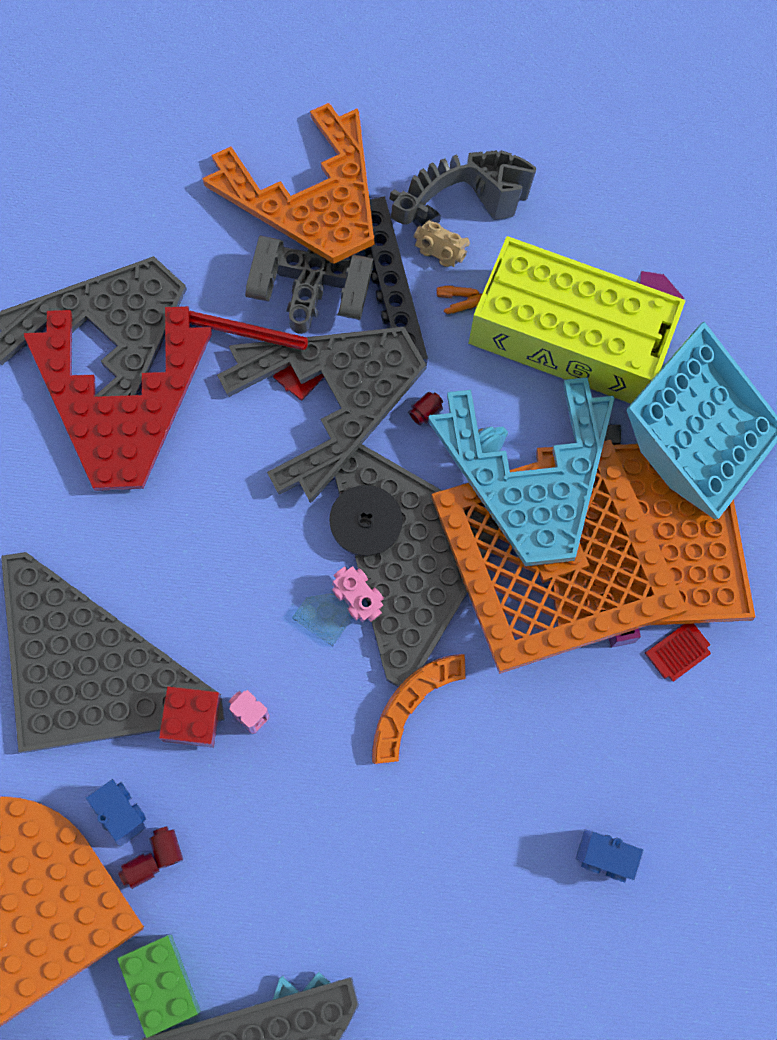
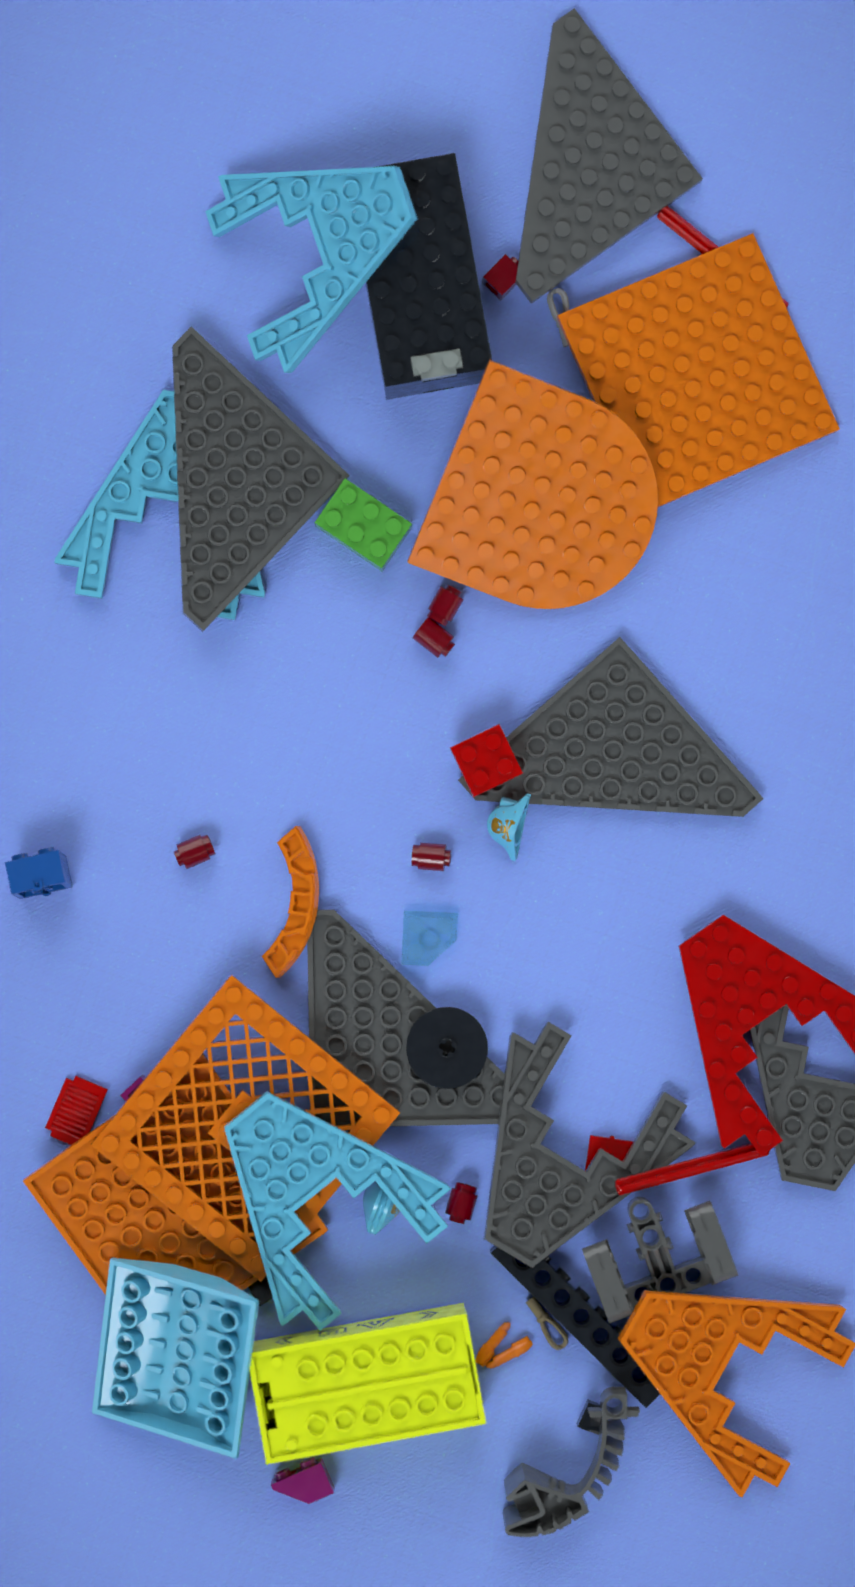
camera: 155 degrees right, 15 degrees up
blue brick [86,779,146,847] -> none
bright pink brick [229,690,269,734] -> none
bright pink brick [332,566,384,623] -> none
tan brick [414,220,470,267] -> none
none -> dark red brick [174,834,216,869]
none -> dark red brick [411,842,451,871]
none -> medium azure hat [487,794,531,861]
none -> dark tan piece [525,1296,568,1350]

